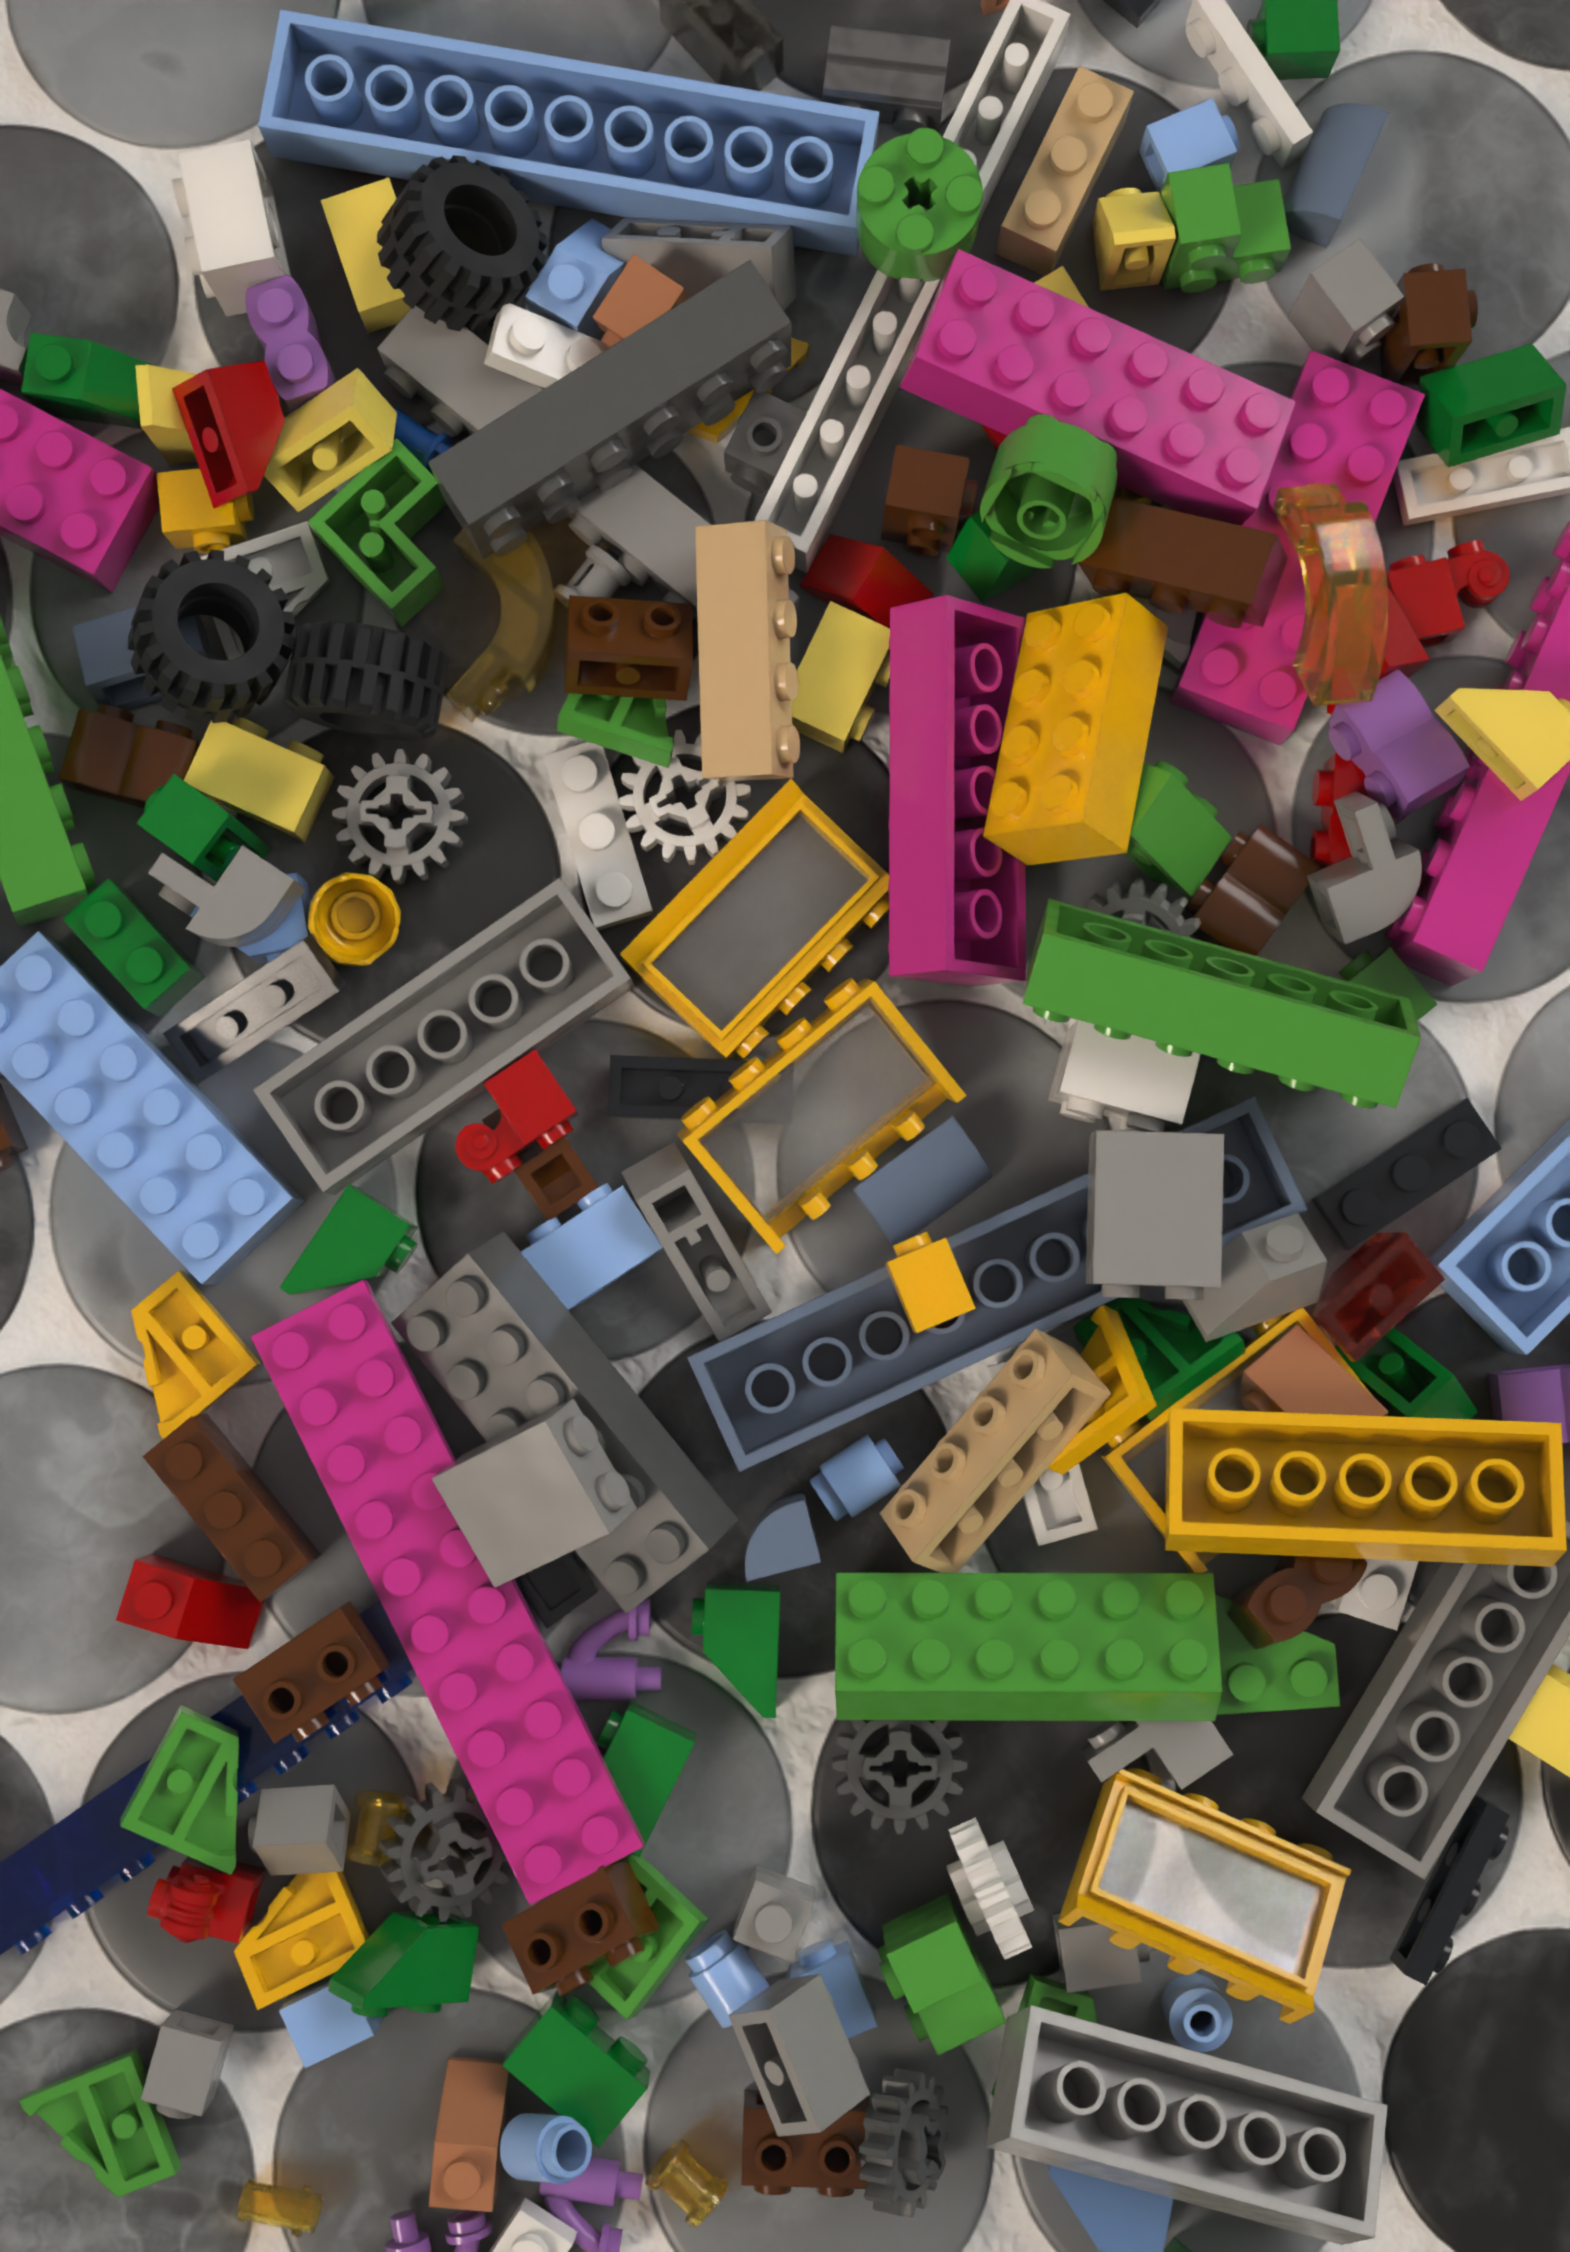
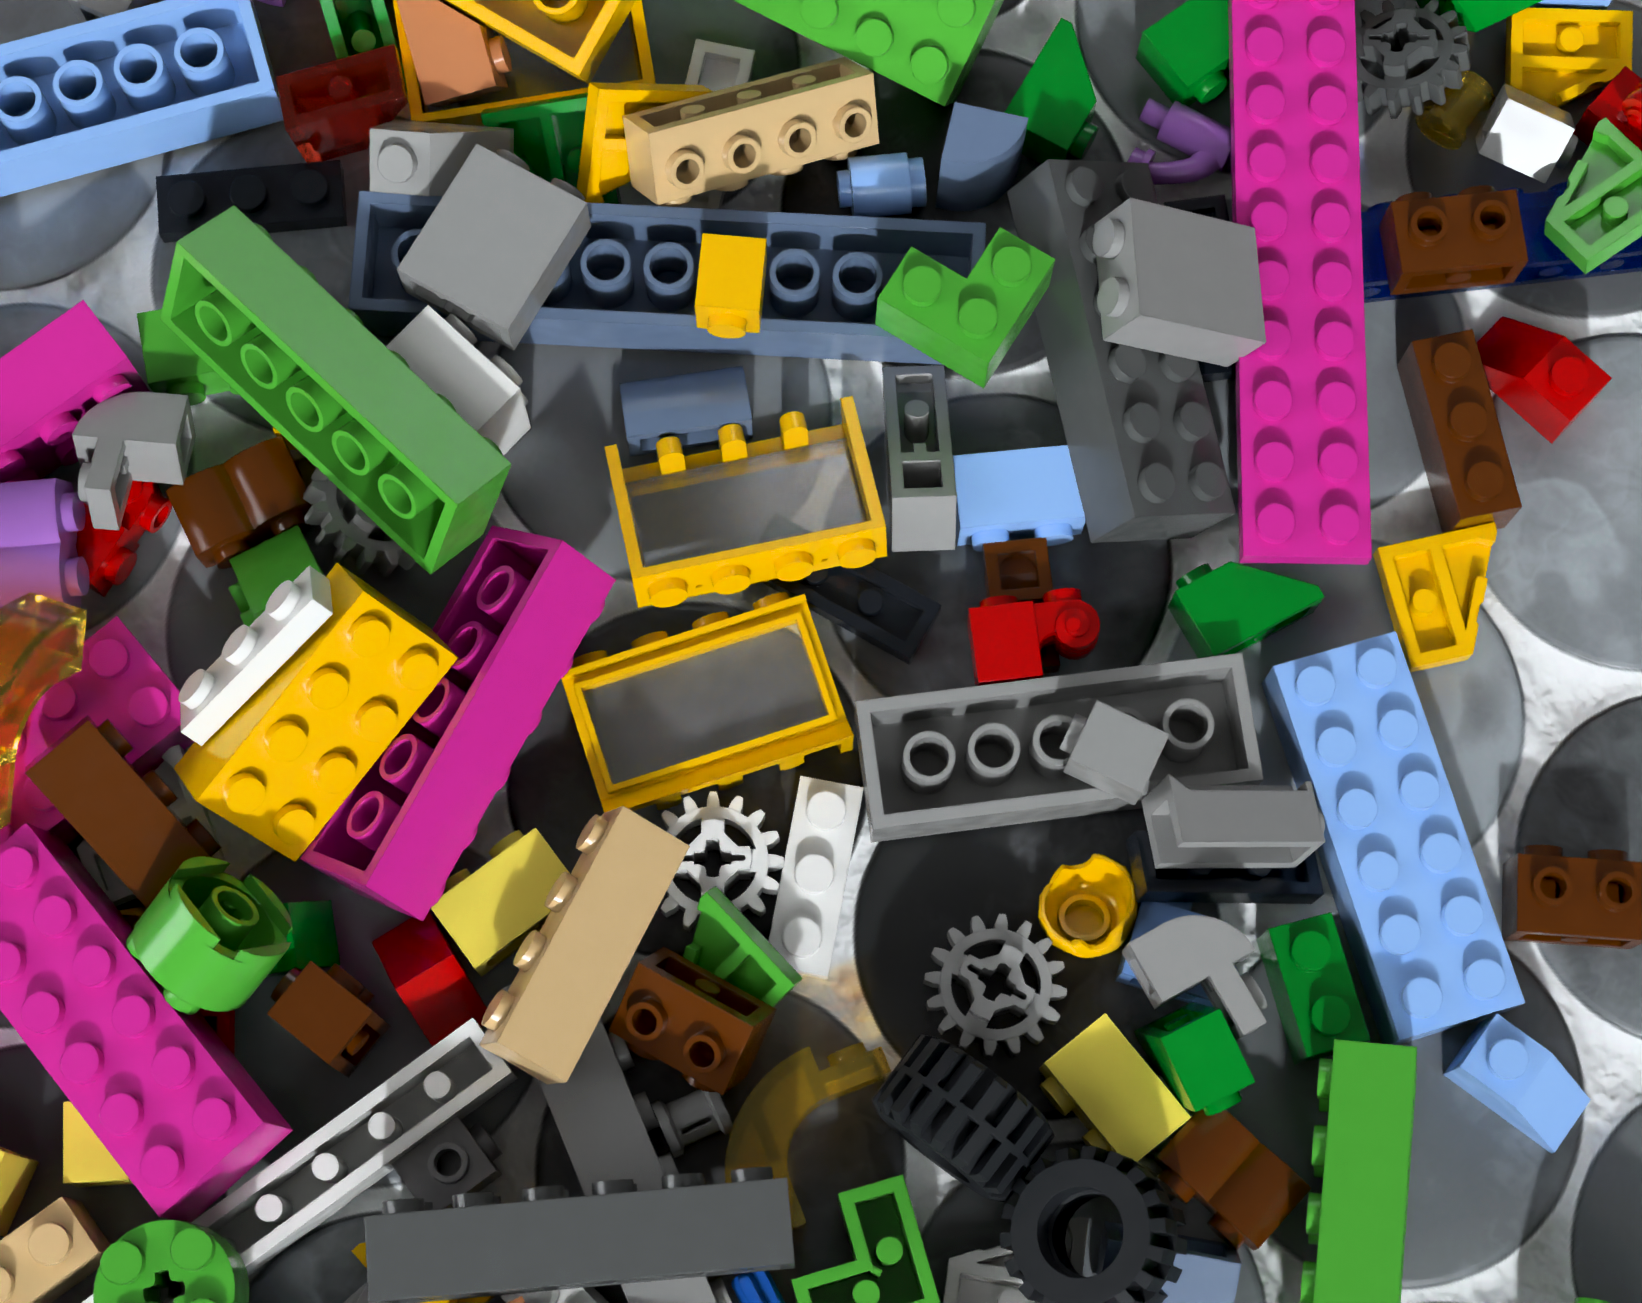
camera: 155 degrees left, 10 degrees down
none -> white plate [179,565,333,746]
none -> bright green brick [875,227,1055,388]
none -> light grey brick [1059,700,1170,806]
none -> light grey window [1141,773,1325,869]

